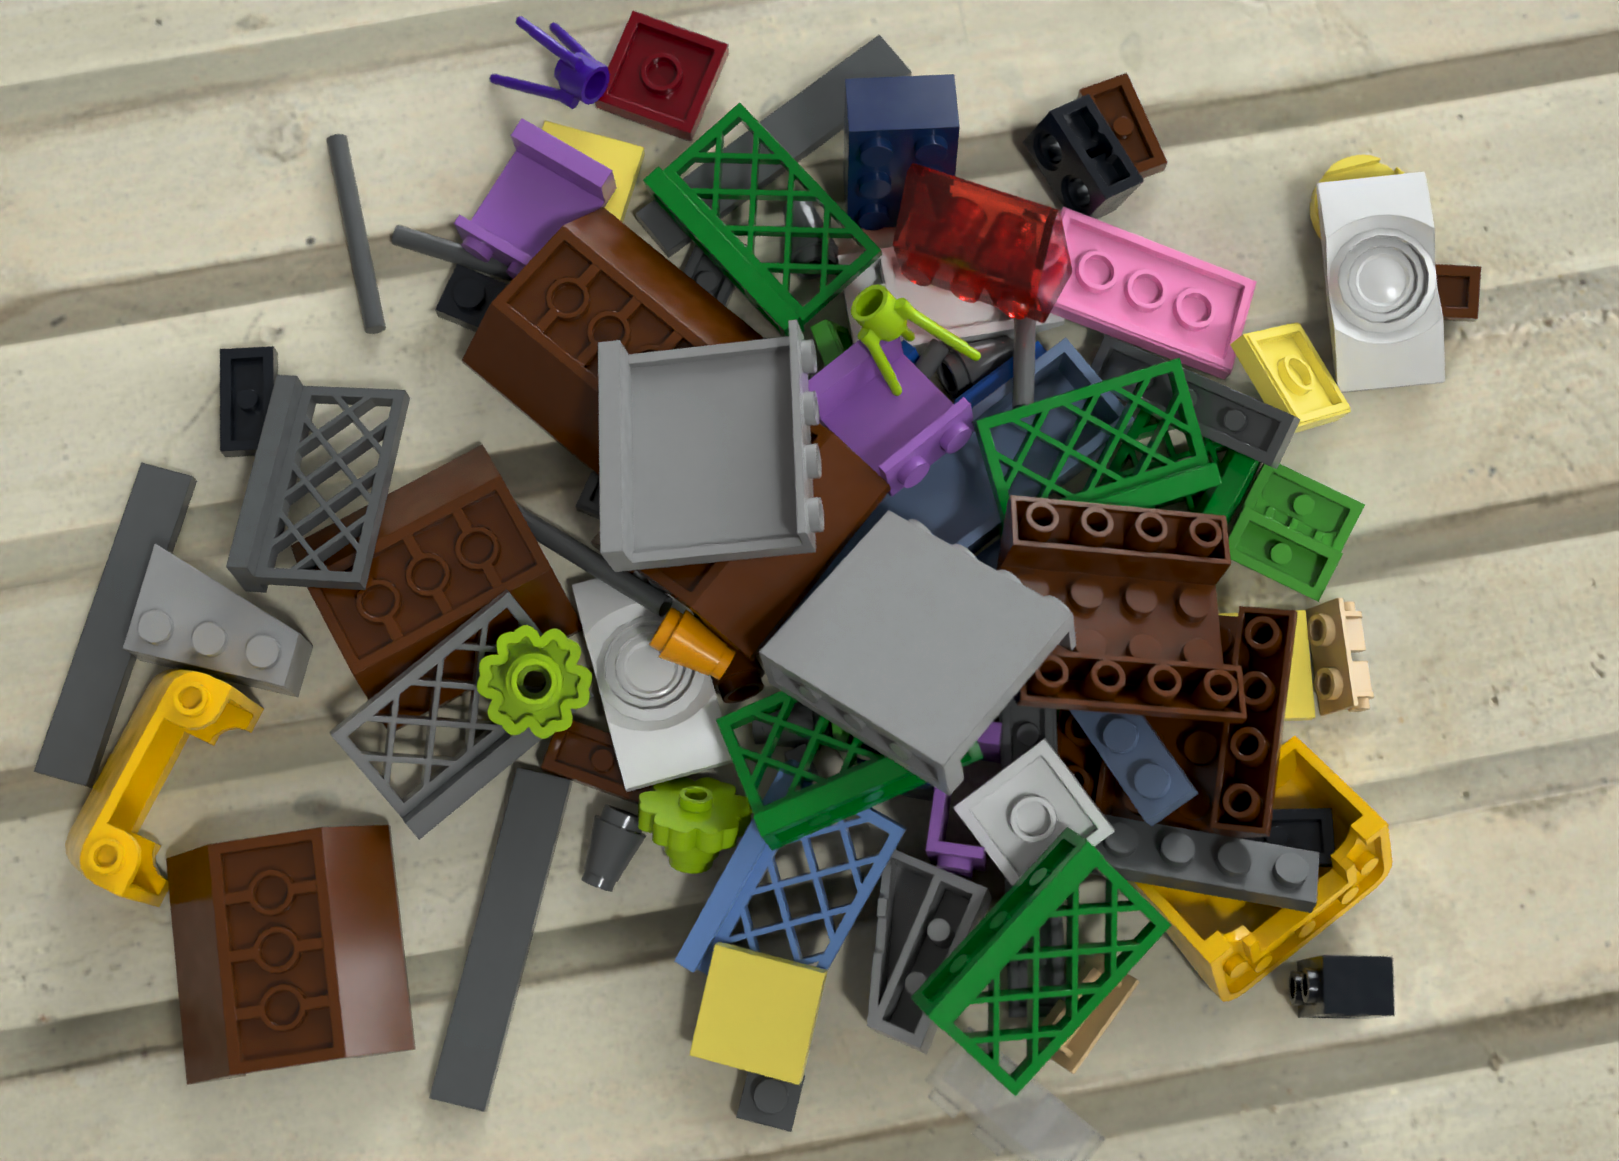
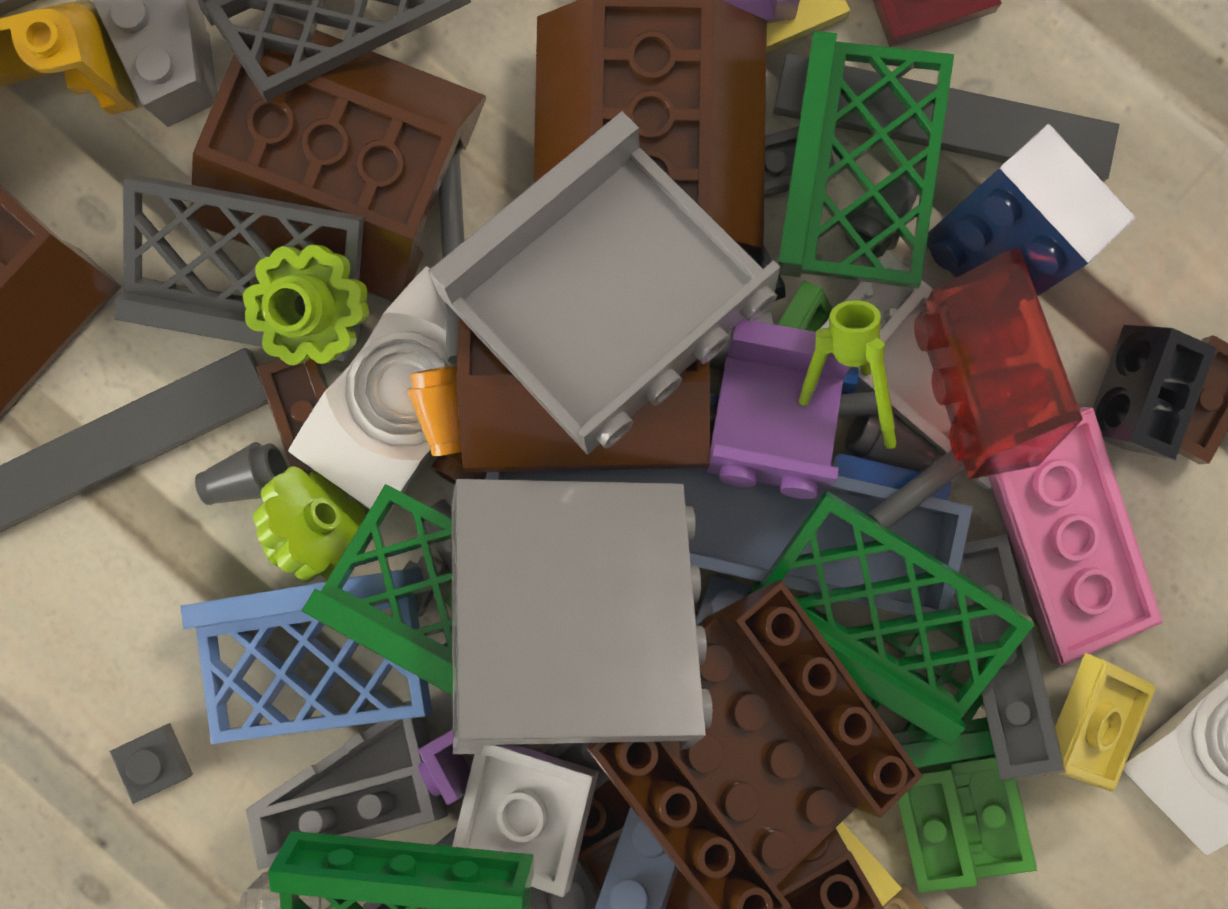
camera: 55 degrees right, 10 degrees up
light yellow tile [689,941,828,1085] -> none

